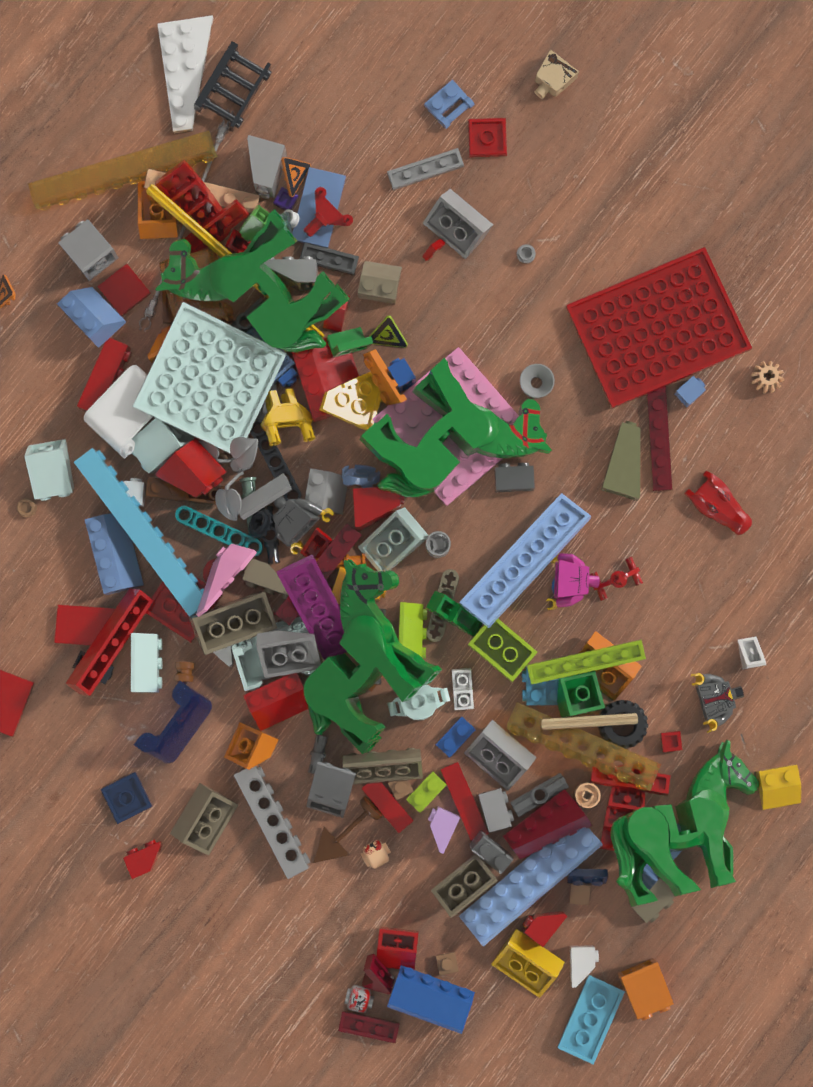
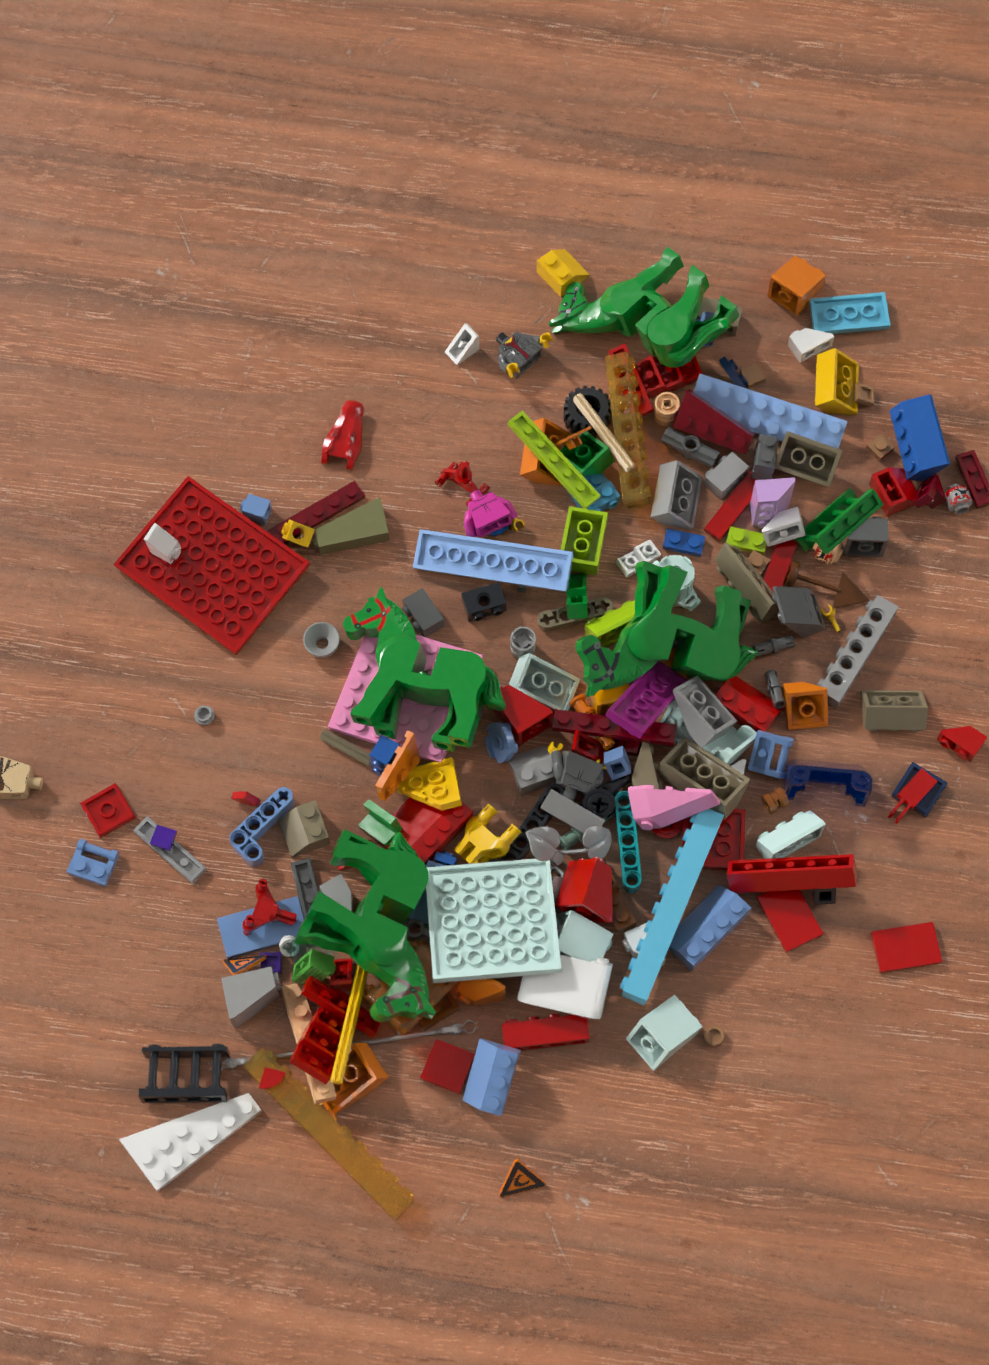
camera: 120 degrees left, 15 degrees down
light grey slope [58,219,119,281] -> none
black piece [369,316,408,348] -> none
light grey slope [423,189,493,259] -> none
red slope [522,911,568,947] -> none
red plate [660,731,683,752] -> none
light nougat gear [751,361,784,393] -> none
none -> white slope [144,523,181,564]
none -> dark purple tile [150,825,177,851]
none -> medium blue beam [229,787,294,867]
none -> red tile [259,1067,286,1090]
none -> yellow brick [282,520,315,548]
none -> dark tan axle [320,729,371,766]
none -> black brick [461,582,506,622]
none -> orange piece [554,426,592,450]
none -> medium blue brick [604,746,631,780]
none -> medium blue plate [748,730,794,779]
none -> white slope [762,506,806,547]
none -> dark grey pin [764,670,786,709]
none -> green fence [796,488,884,554]
none -> yellow hand [821,604,841,632]
none -> dark grey slope [843,517,888,557]
none -> medium nougat tile [854,383,874,407]
none -> red arm [888,768,938,824]

